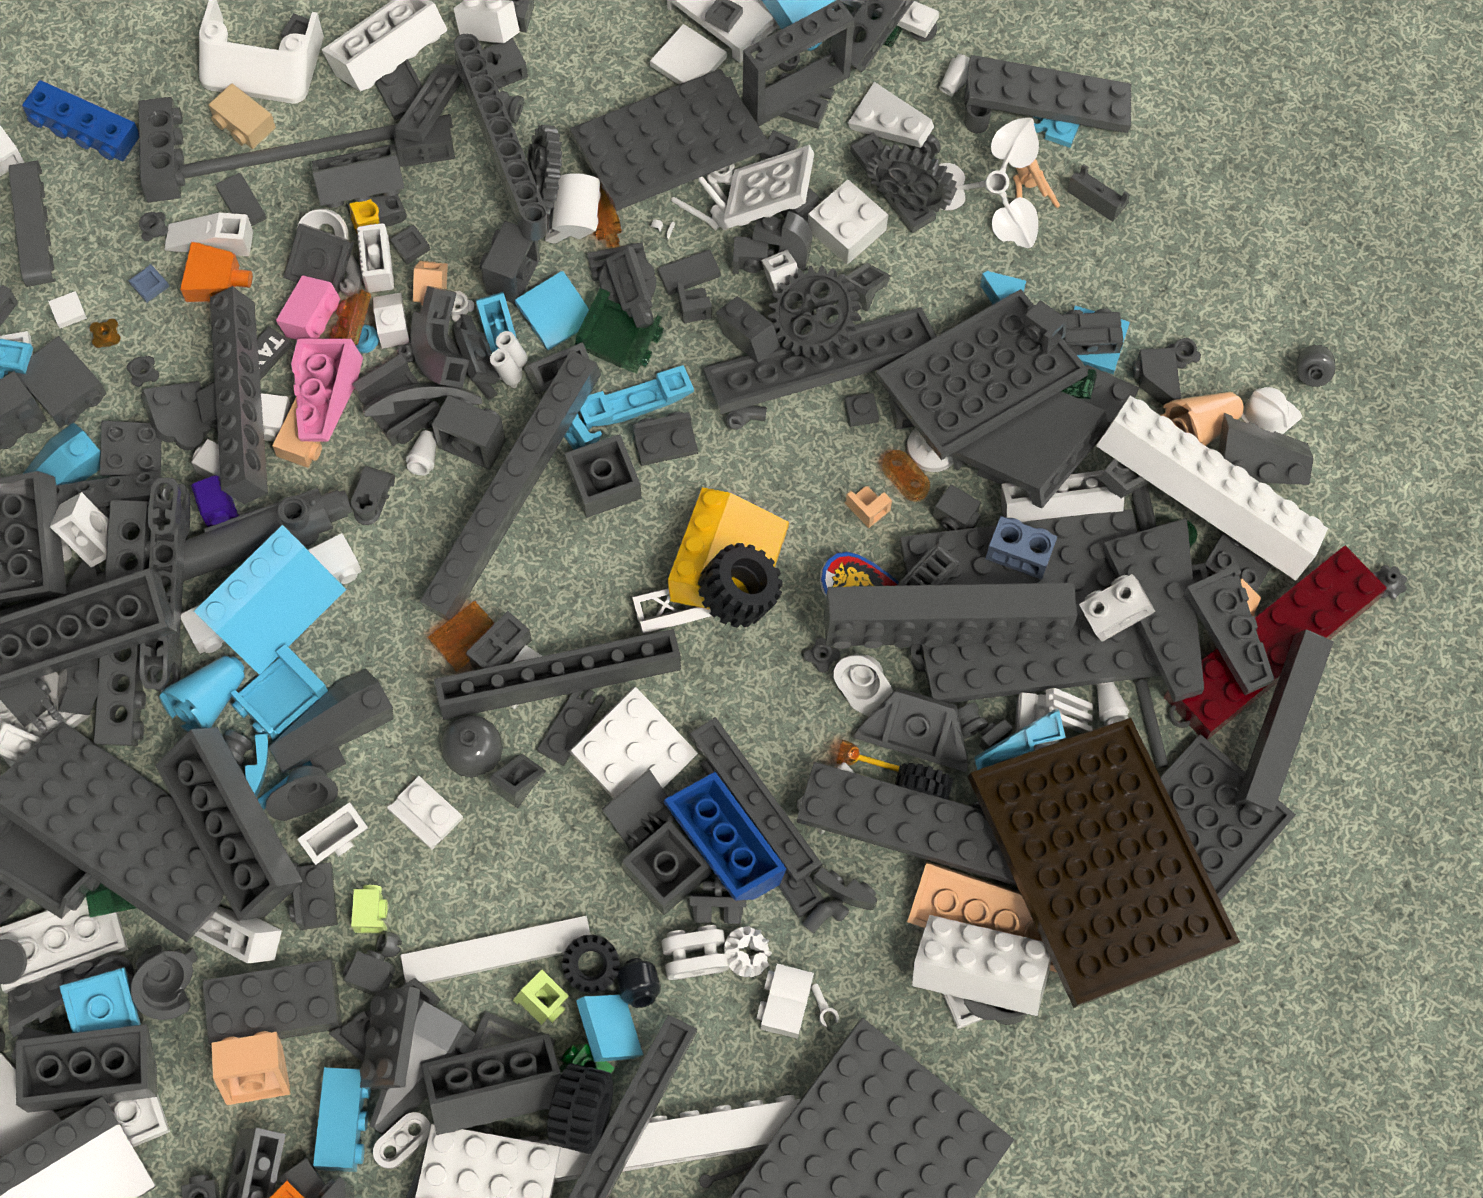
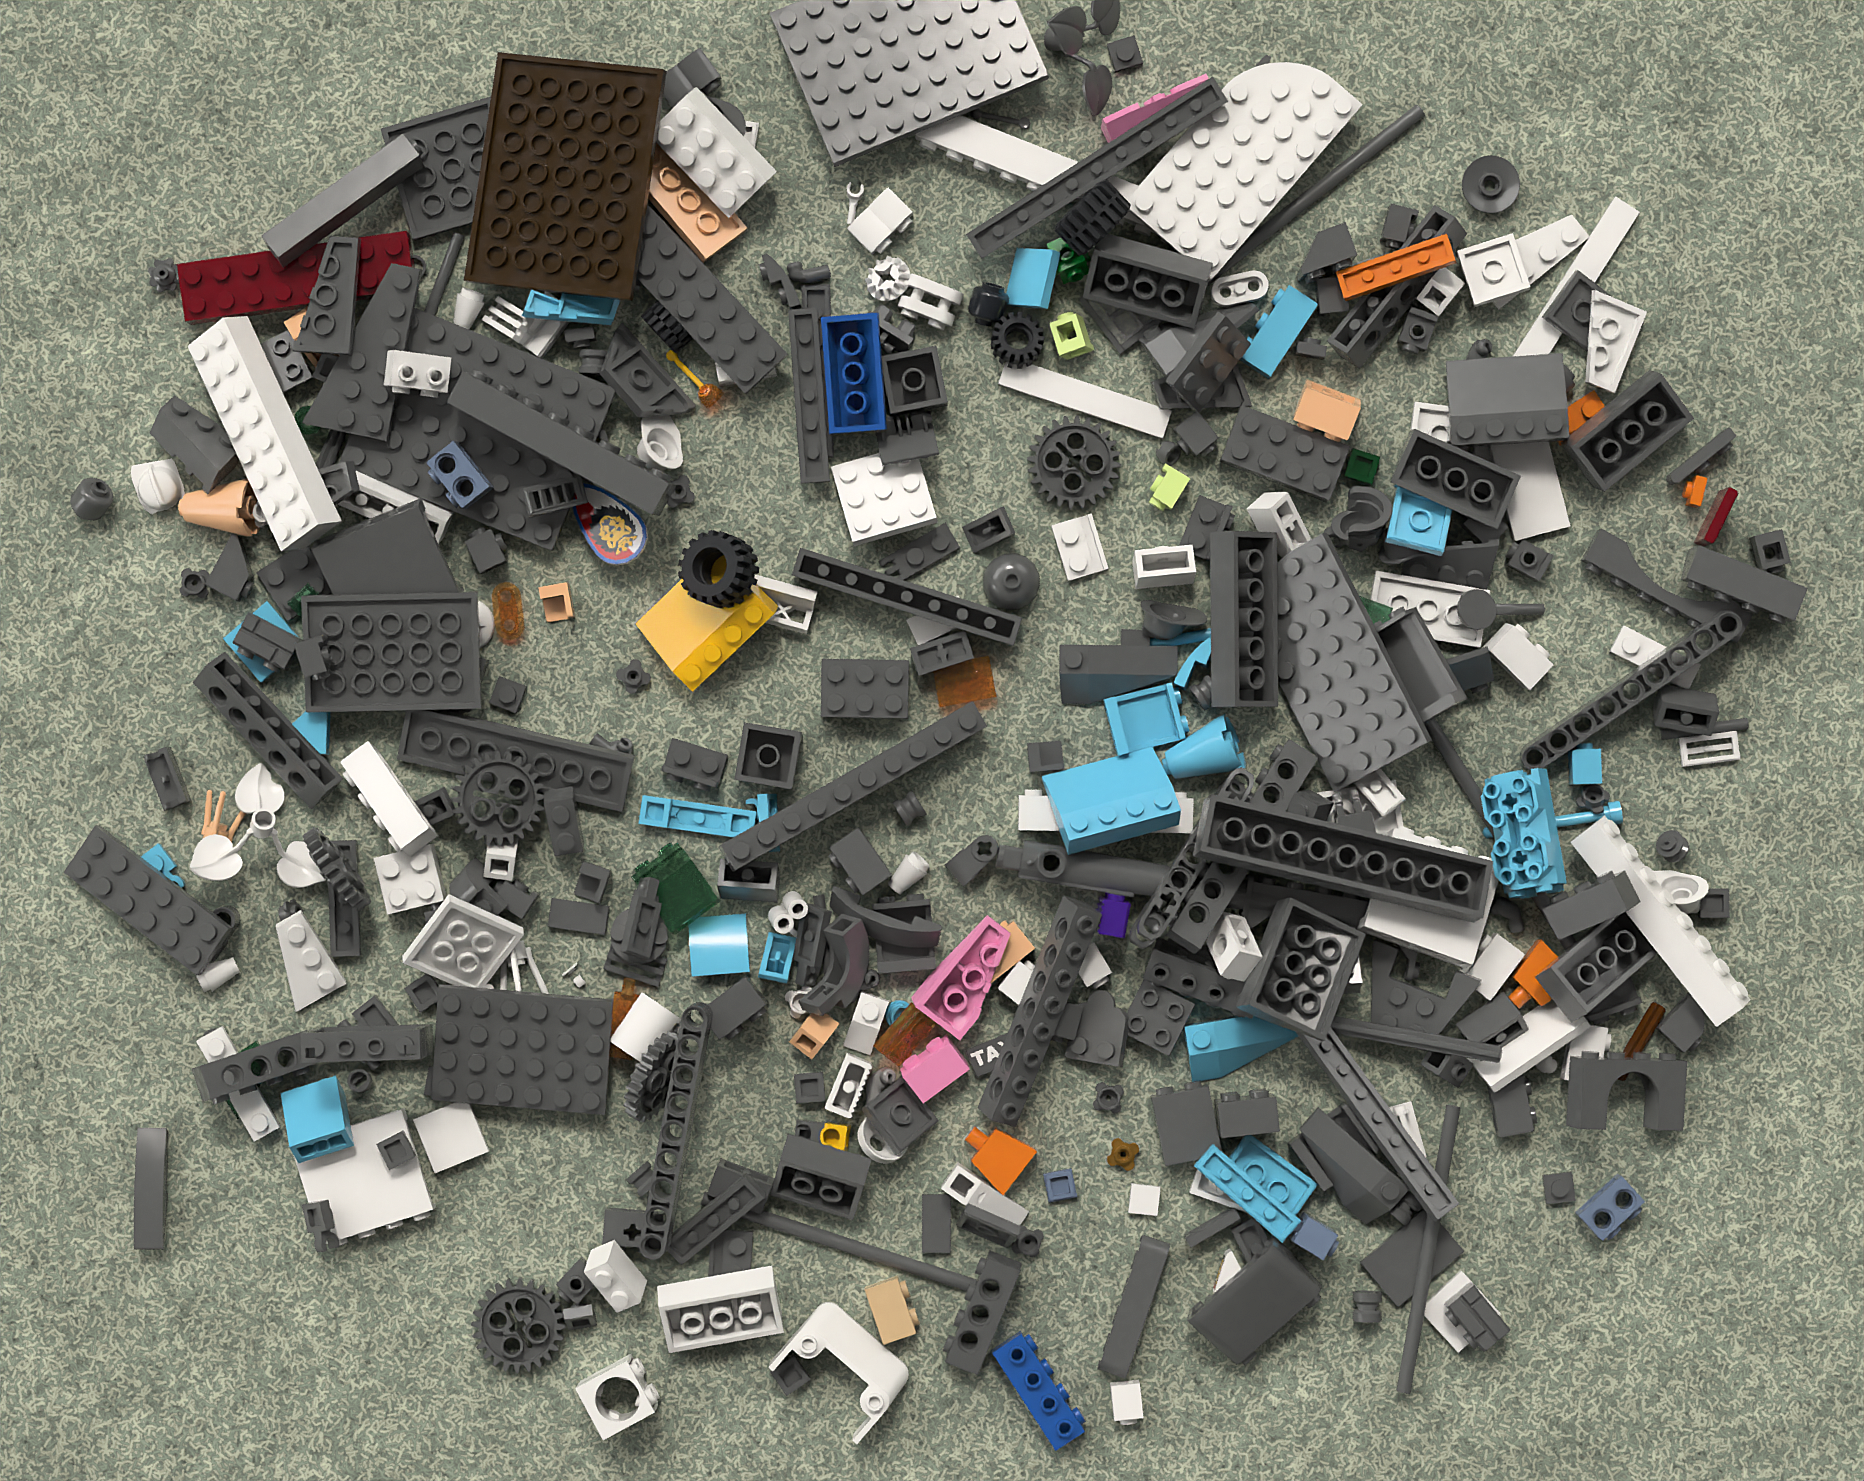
camera: 150 degrees left, 20 degrees up
none -> dark grey brick [193,652,343,809]
none -> white brick [341,741,438,857]
none -> dark grey plate [616,659,651,694]
none -> dark grey brick [663,48,722,109]
none -> dark grey brick [821,659,909,719]
none -> dark grey wheel [892,790,927,826]
none -> dark grey tile [956,1203,1022,1248]
none -> dark grey gear [1027,415,1121,510]
none -> dark grey panel [1027,741,1065,772]
none -> dark grey plate [1294,338,1327,360]
none -> dark green plate [1343,448,1380,485]

